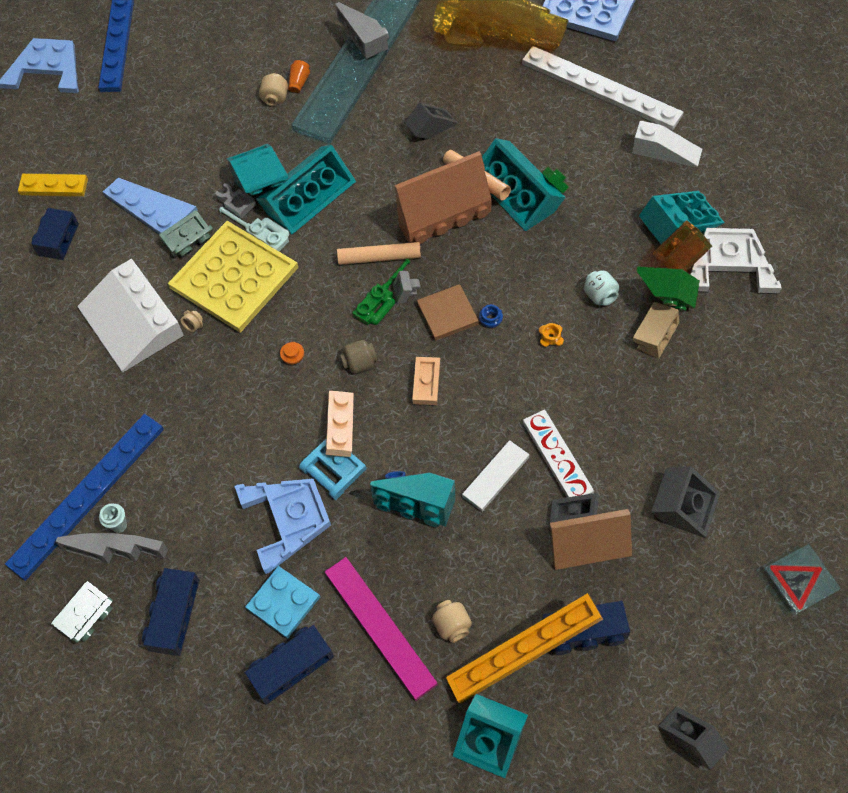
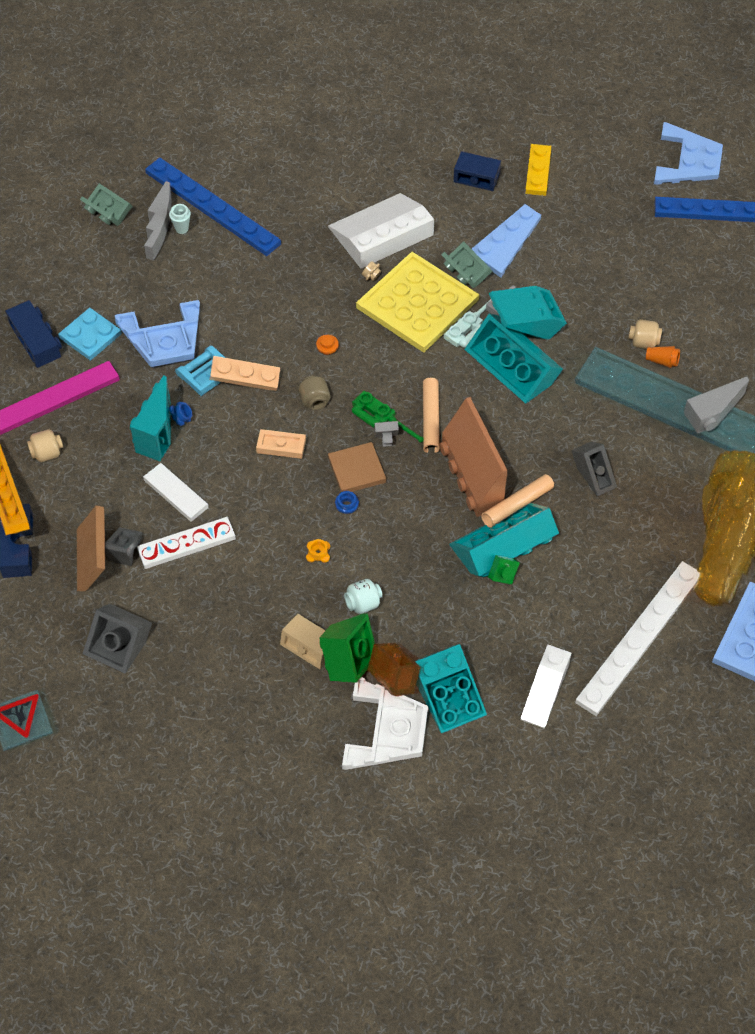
camera: 90 degrees right, 5 degrees down
dark blue brick [142,568,200,656] -> none

